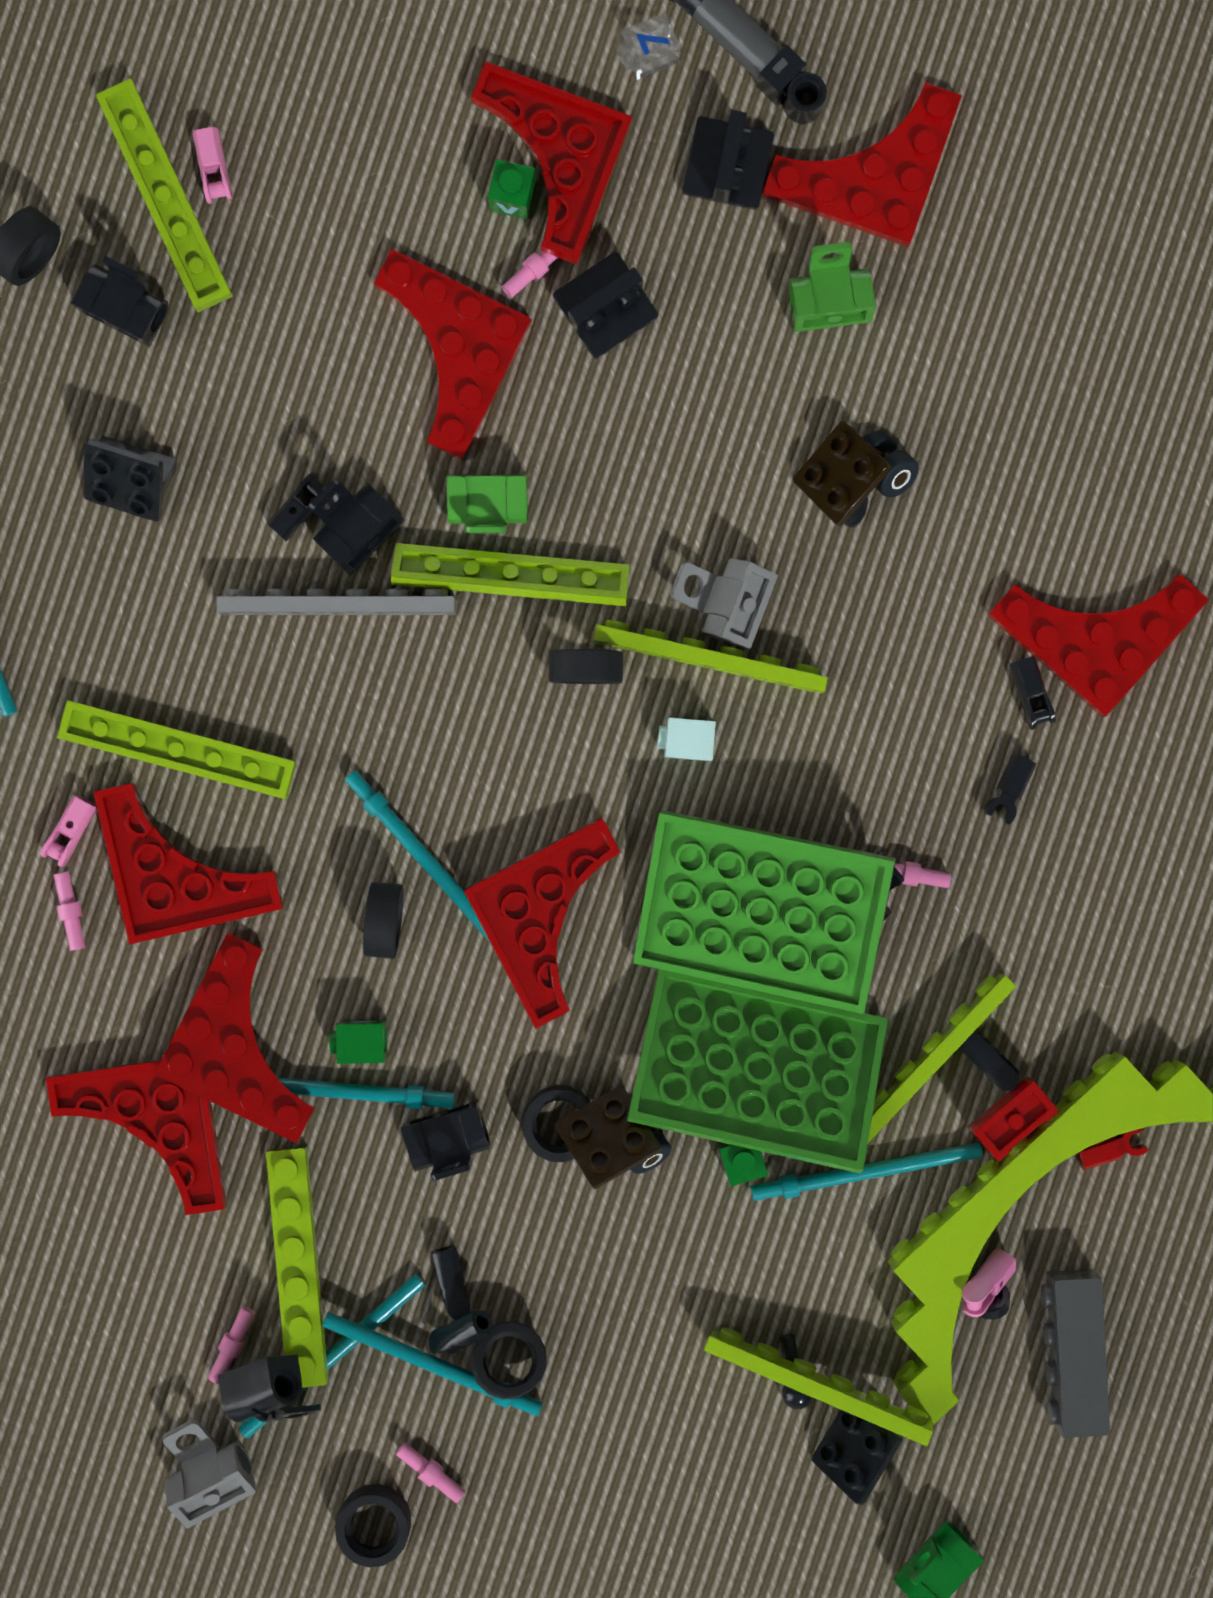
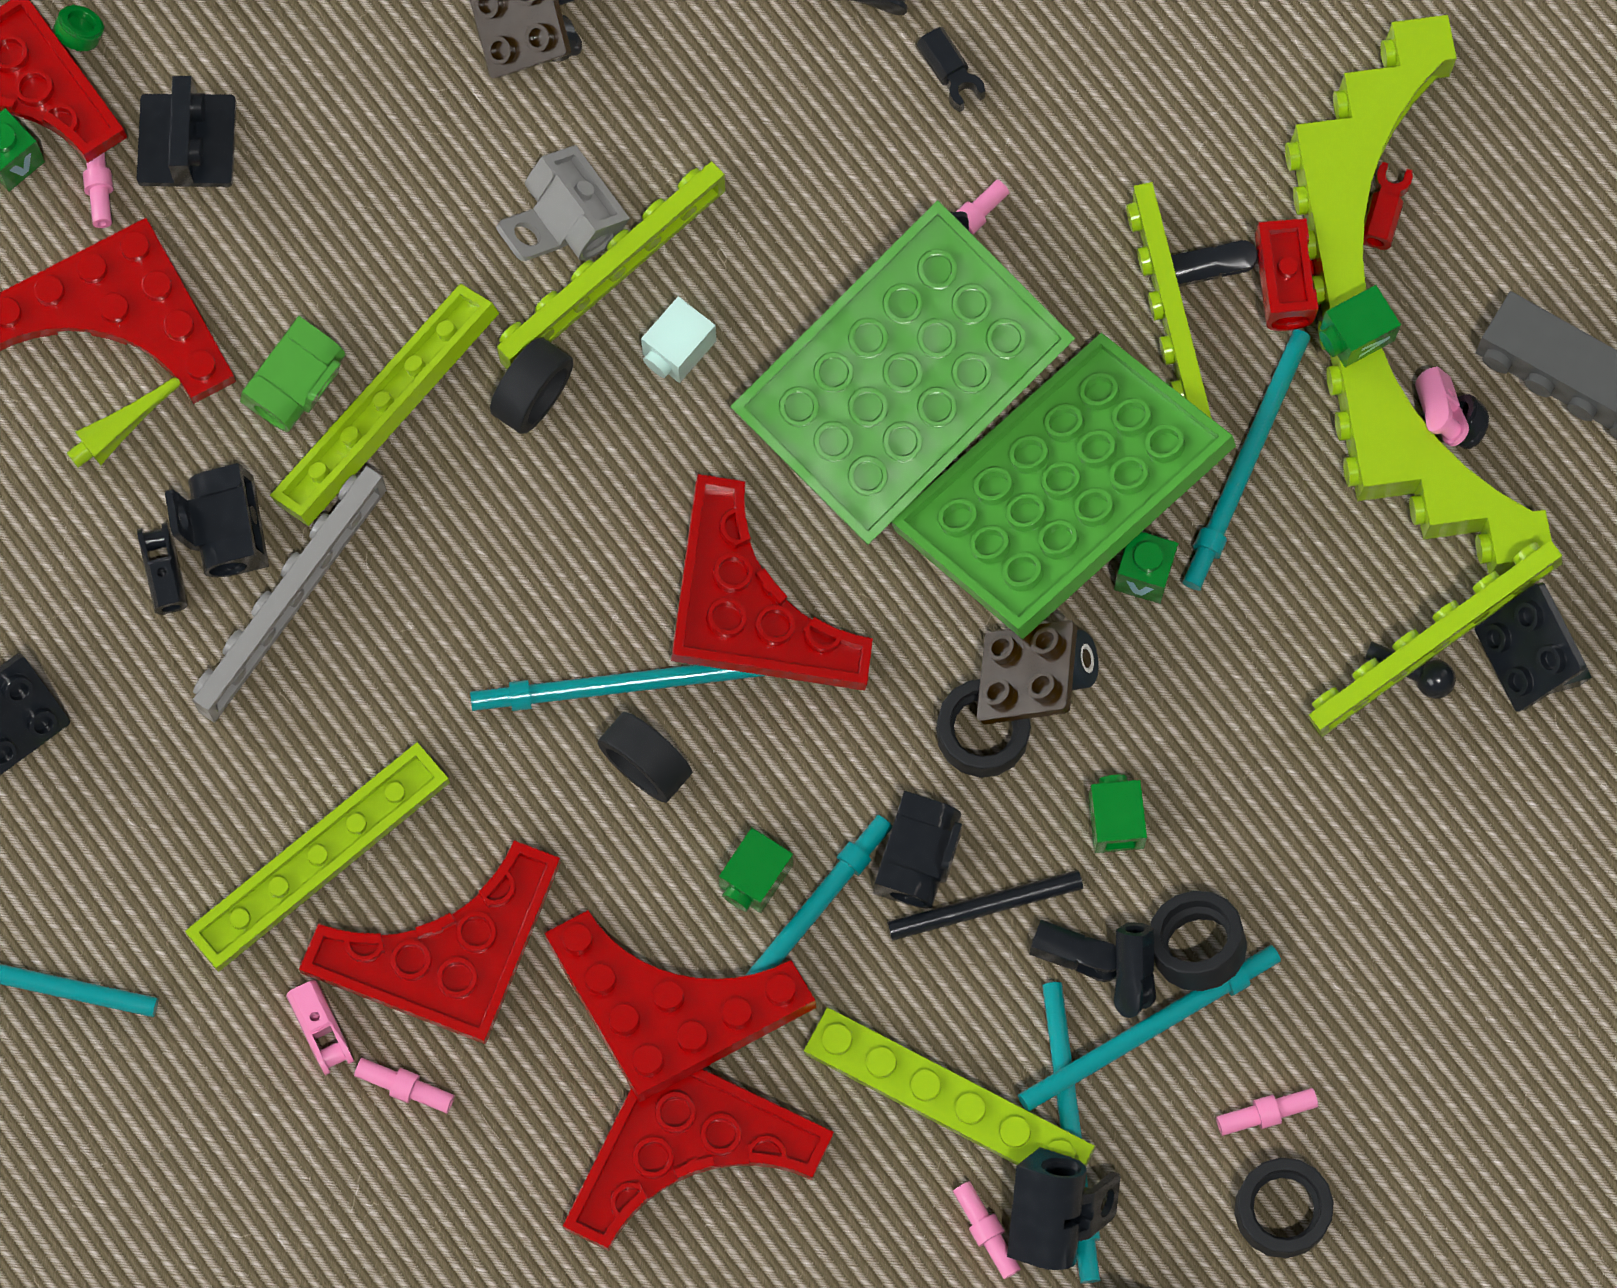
camera: 55 degrees left, 15 degrees down
none -> green tile [53,5,104,51]
none -> lime piece [67,377,181,468]
none -> black bar [887,870,1083,941]
none -> green brick [1088,774,1147,853]
none -> green brick [1319,285,1401,368]

